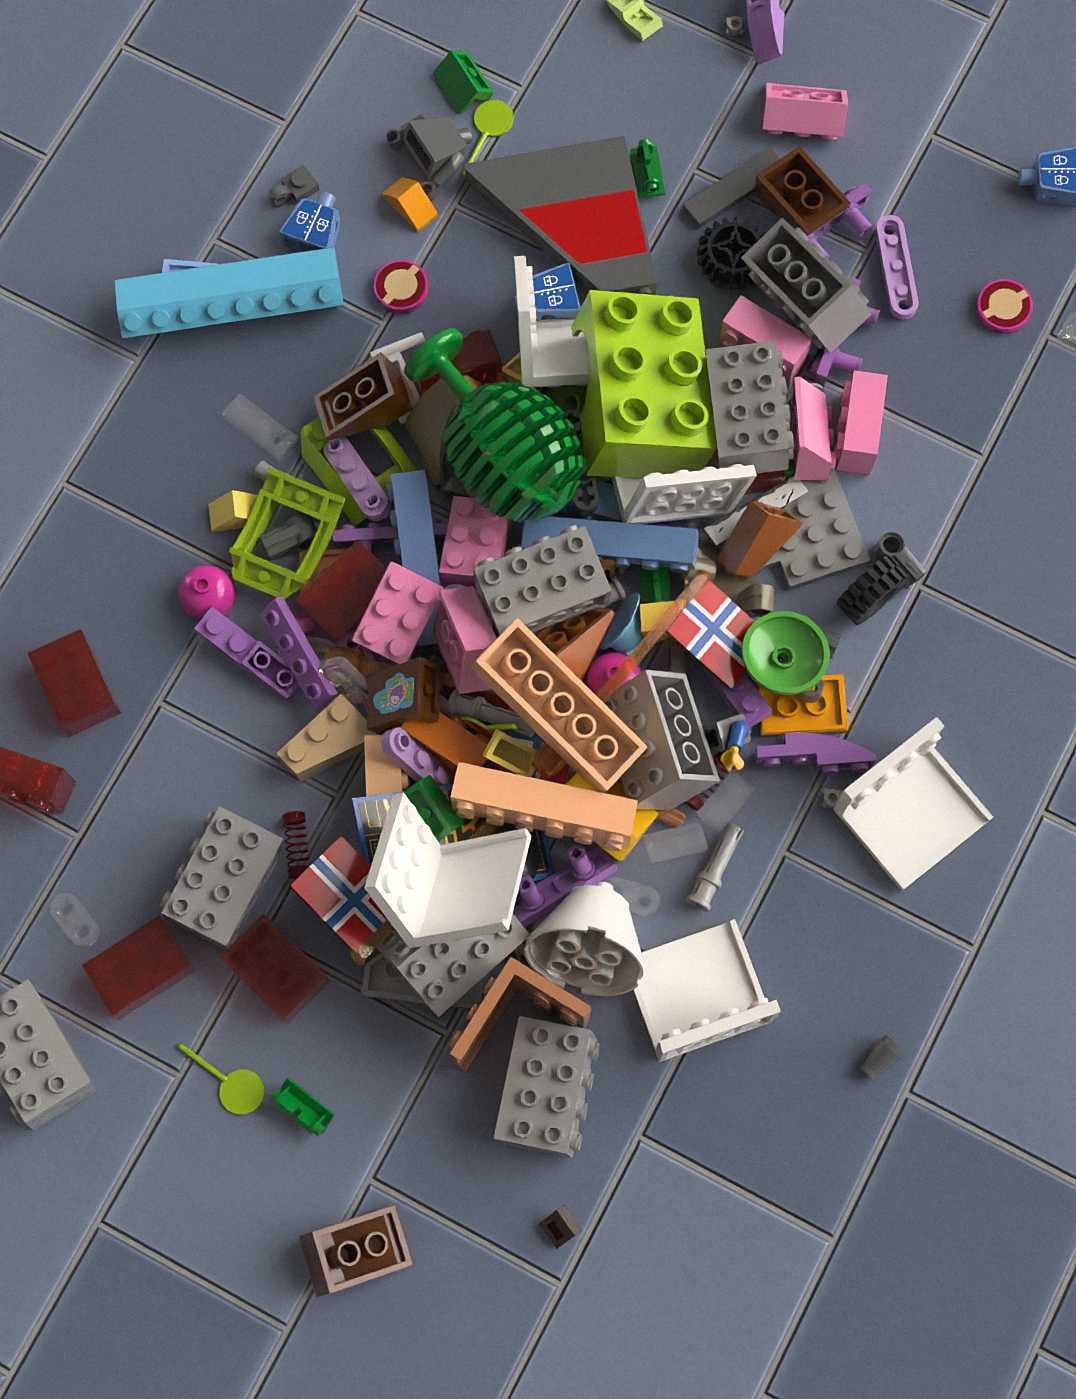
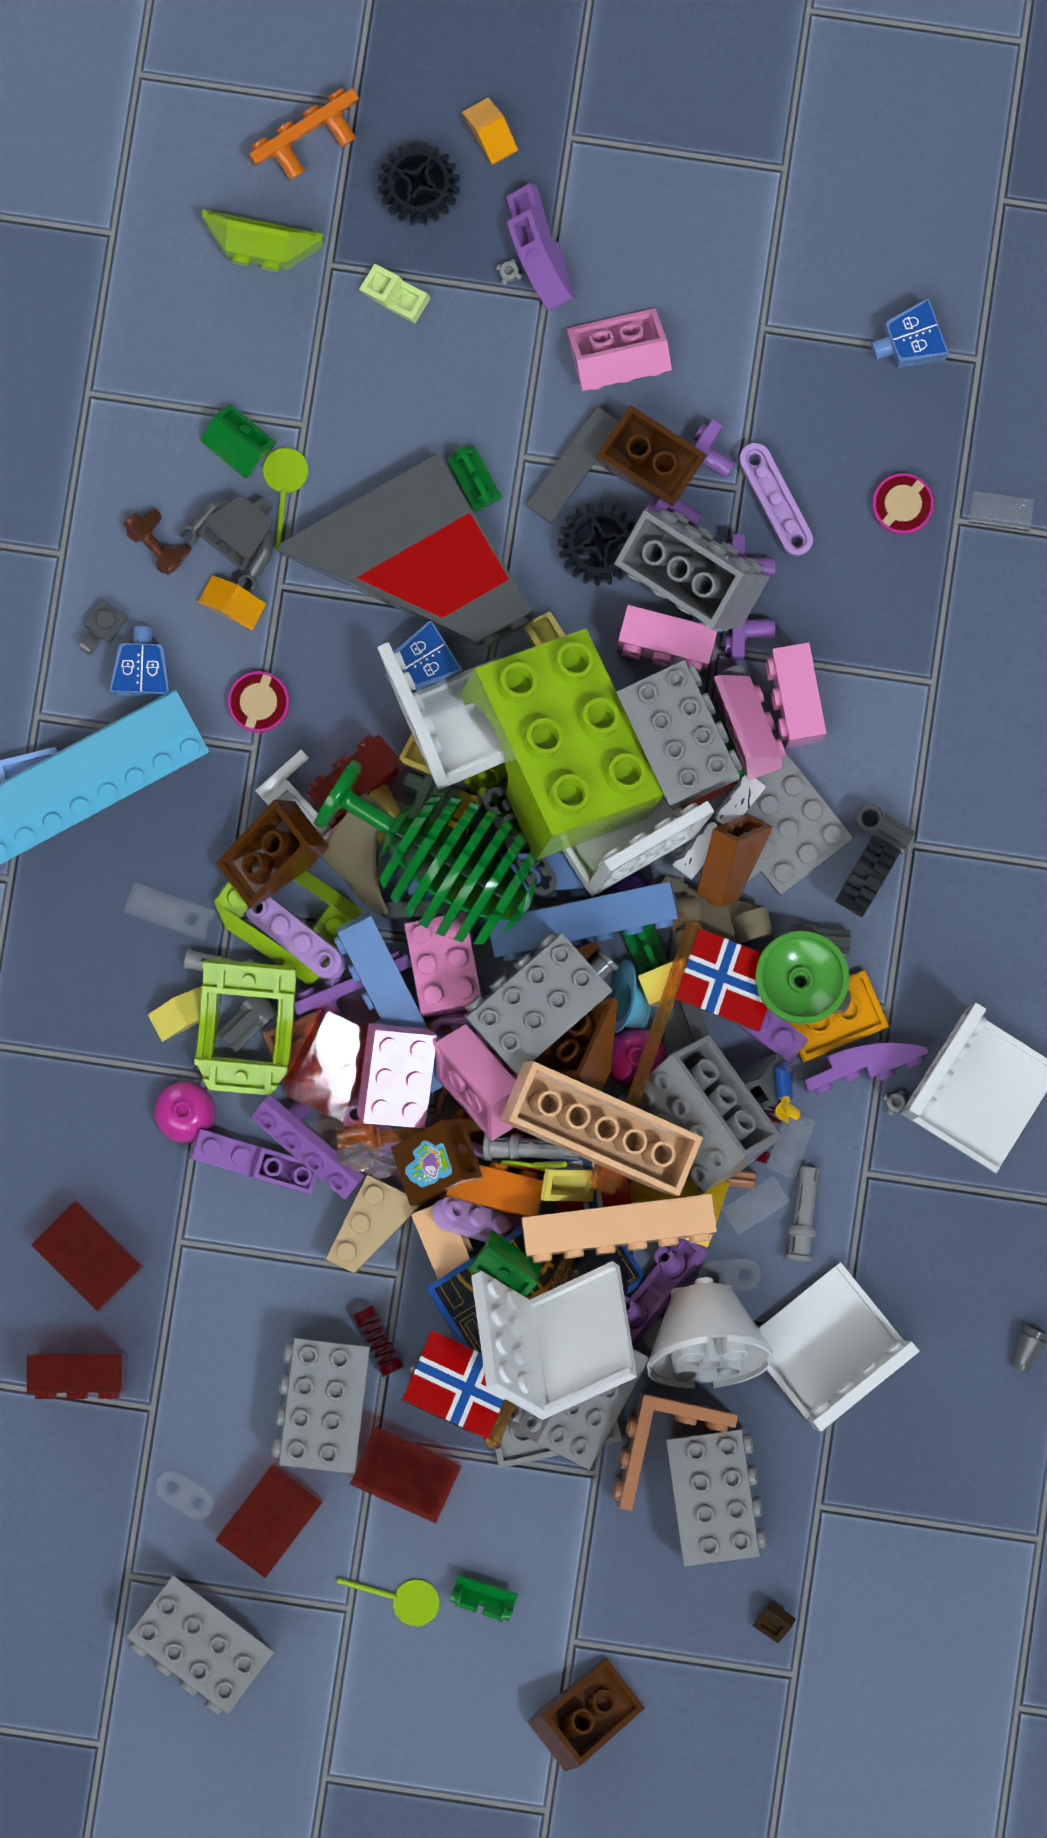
camera: 25 degrees left, 10 degrees up
none -> copper piece [123,509,192,575]

